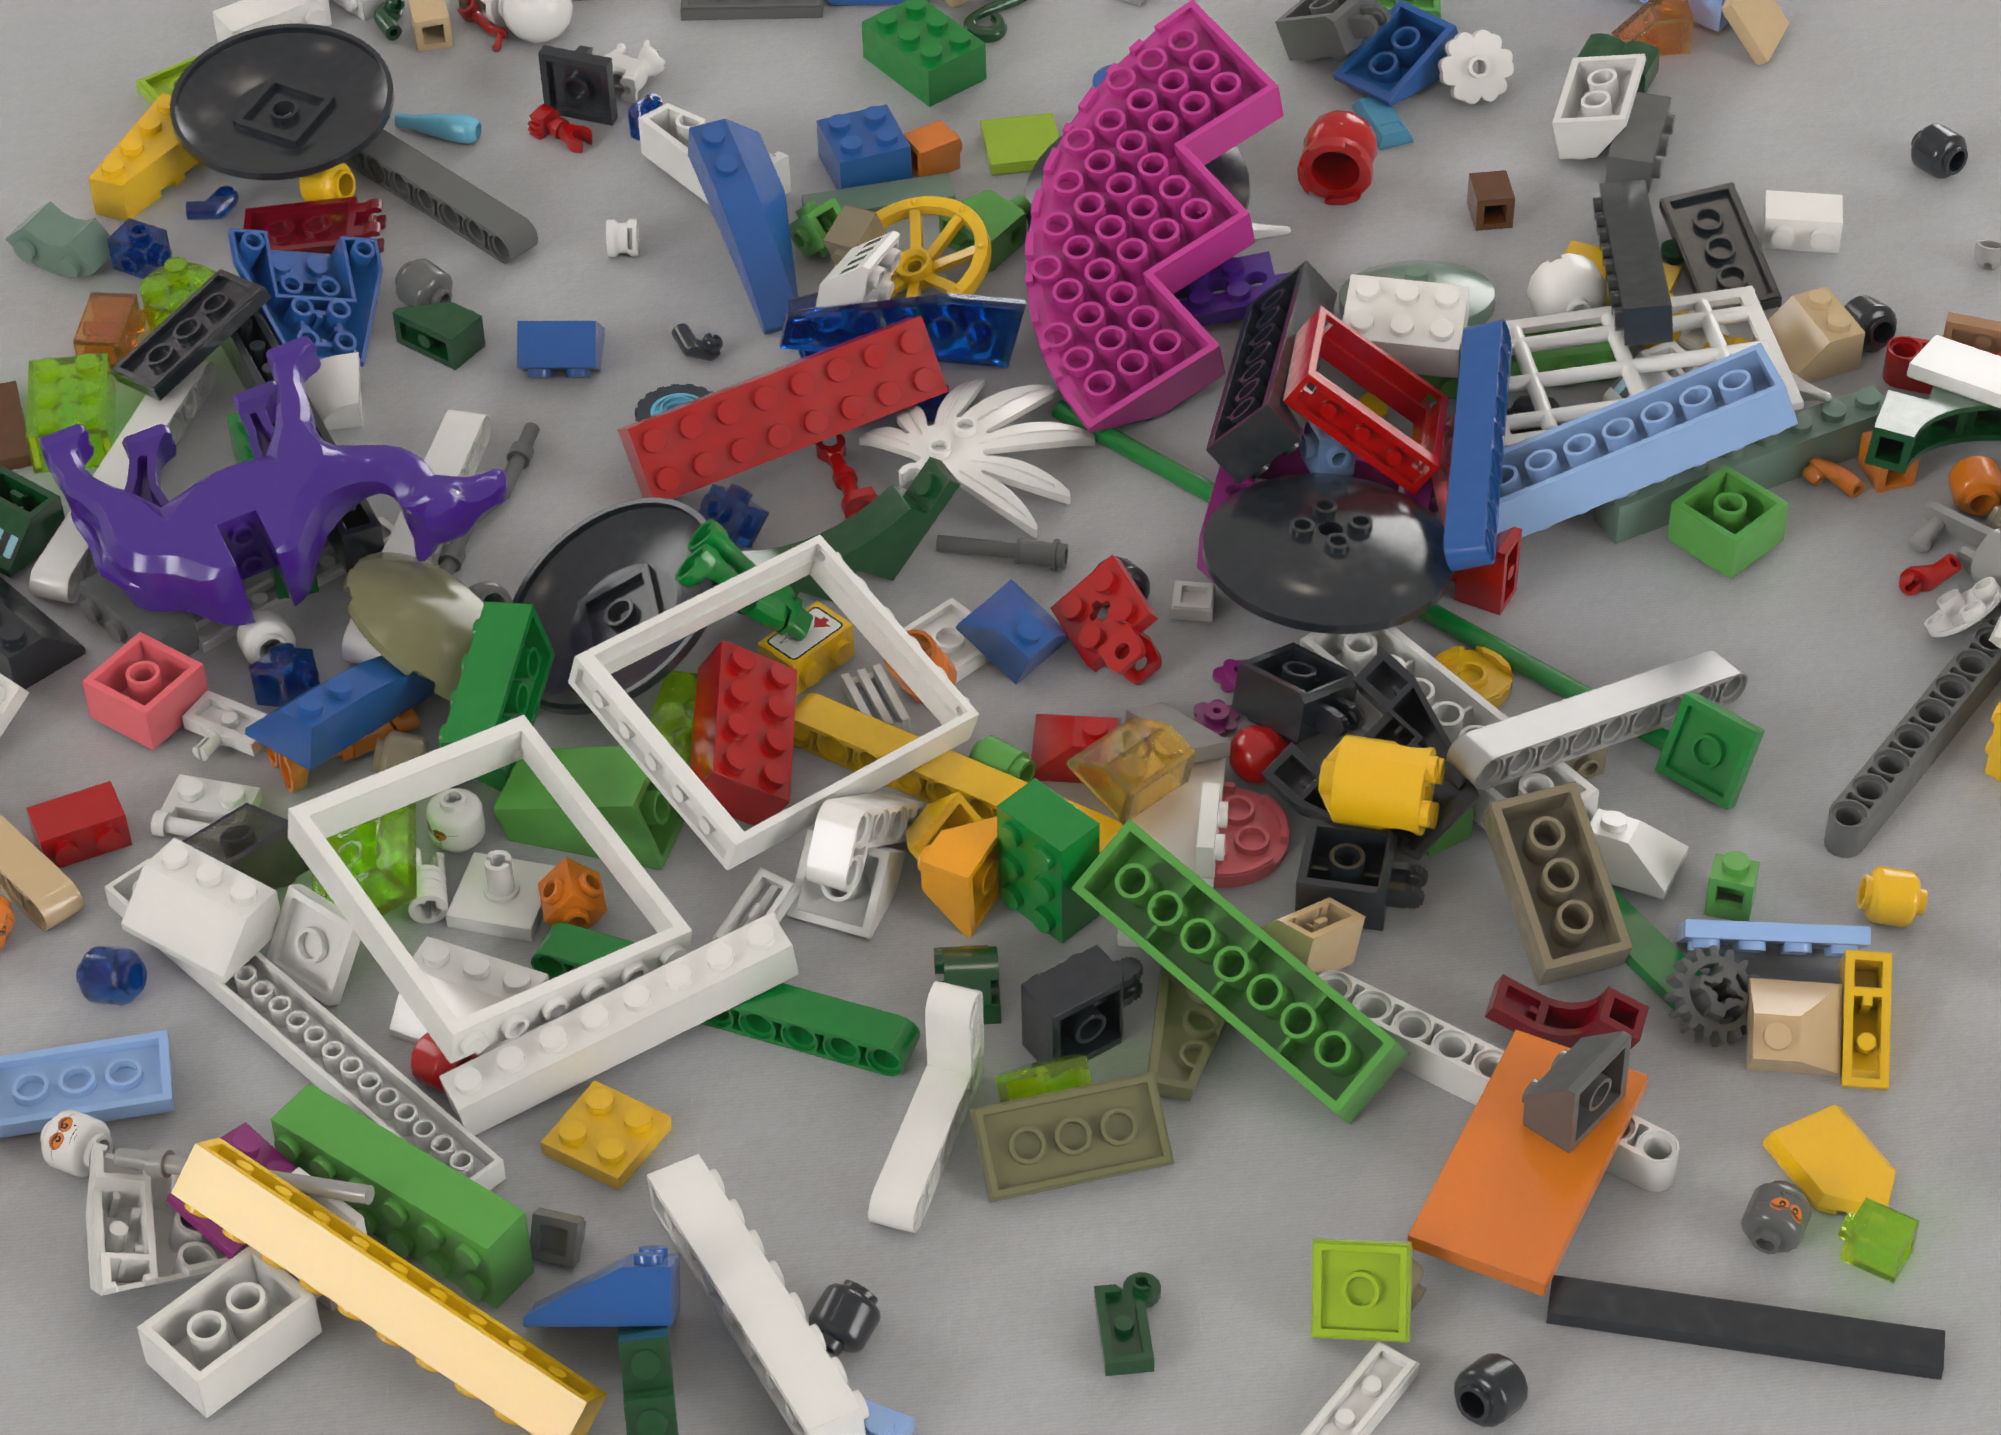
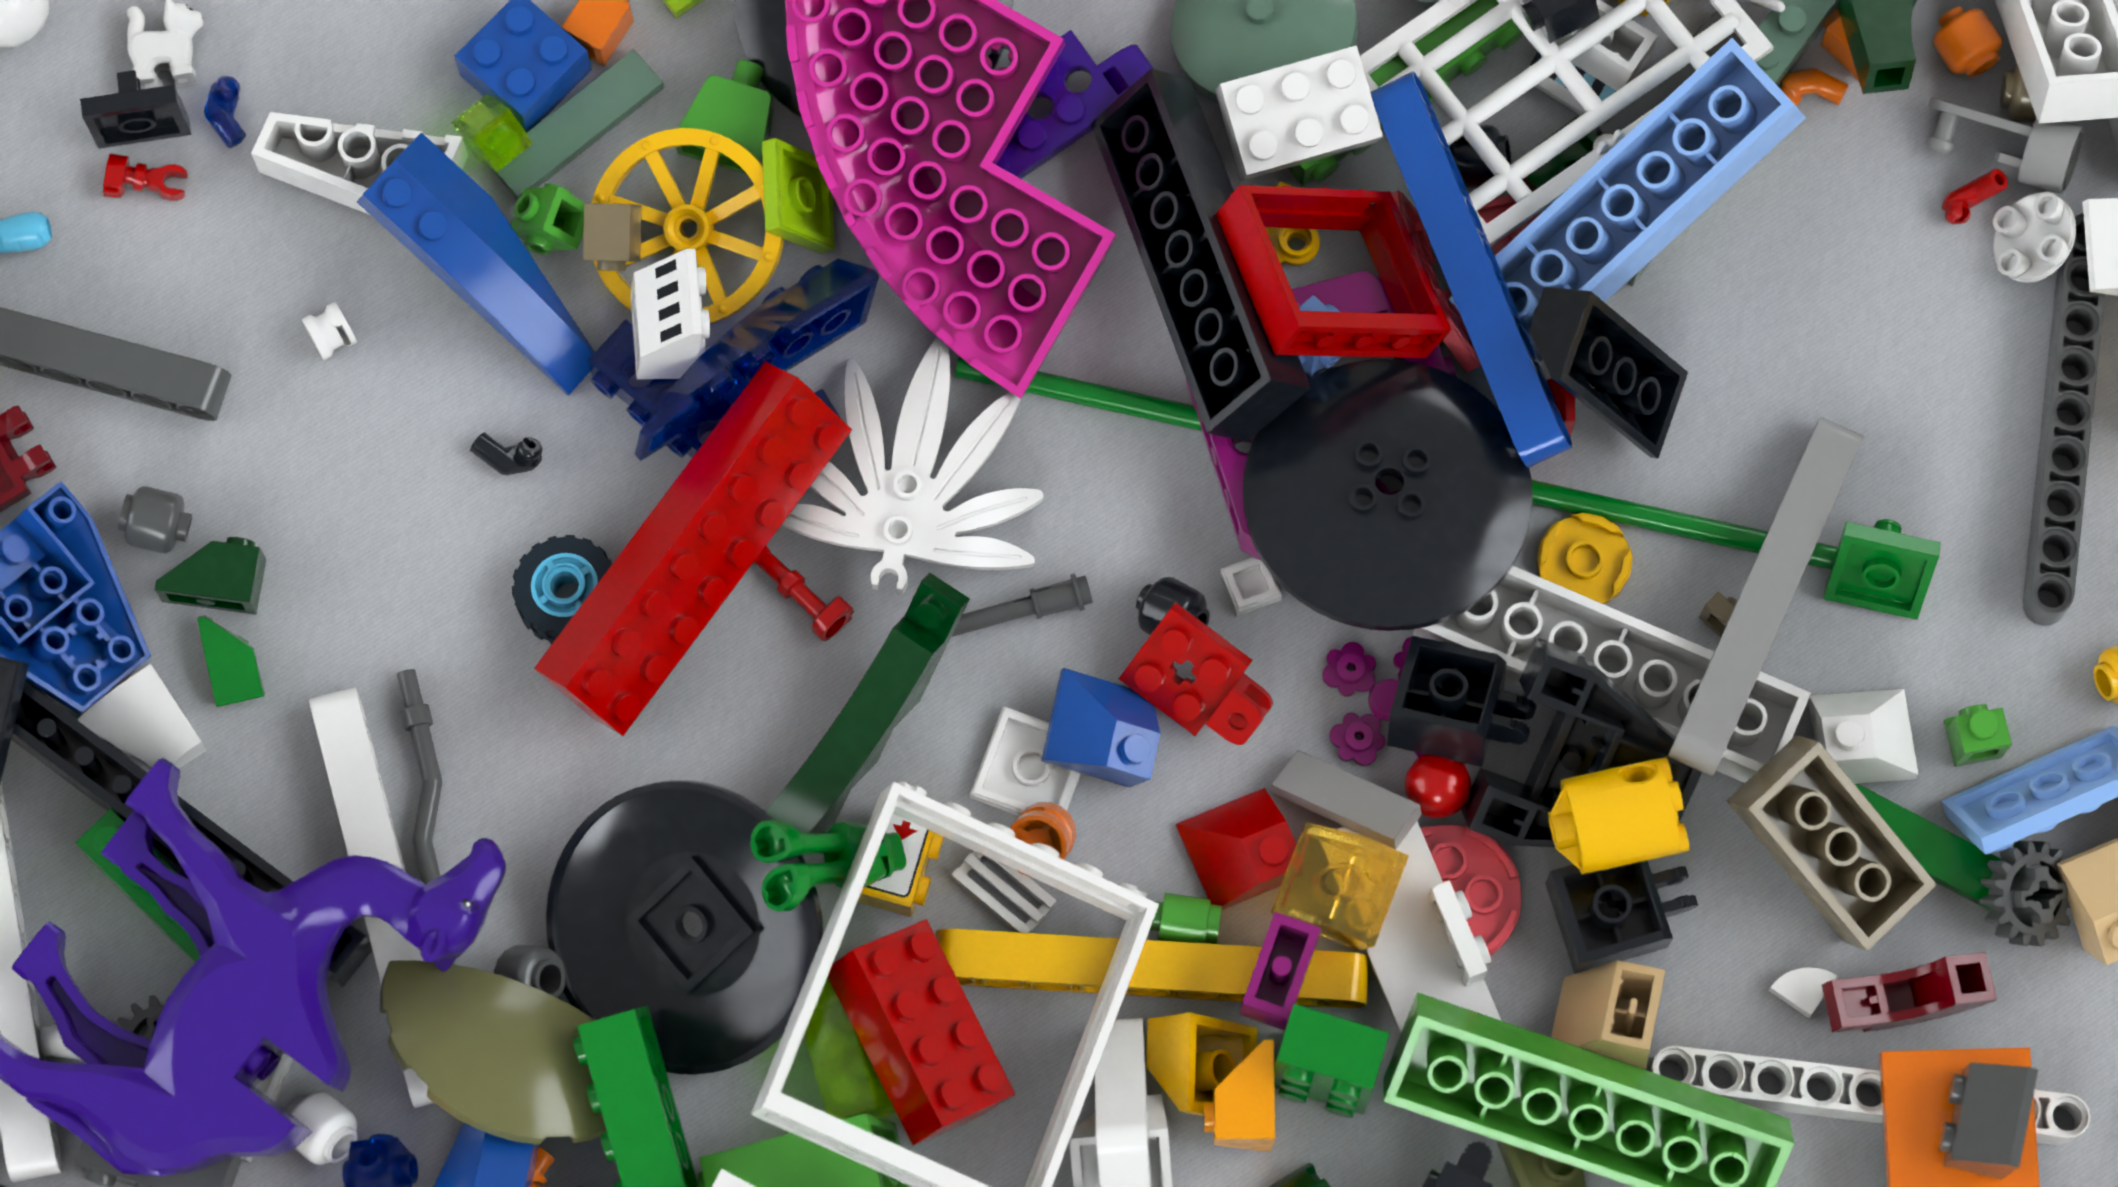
camera: 30 degrees left, 30 degrees up
blue slope [517,321,605,378] -> none
clear blue brick [698,483,770,548] -> none
bright green brick [1667,464,1789,579] -> none
none -> green slope [197,615,265,707]
none -> clear neon green brick [451,94,533,172]
none -> lime tile [762,138,835,254]
none -> magenta brick [1240,912,1321,1031]
none -> black slope [1529,287,1688,459]
none -> white tile [1768,967,1838,1018]

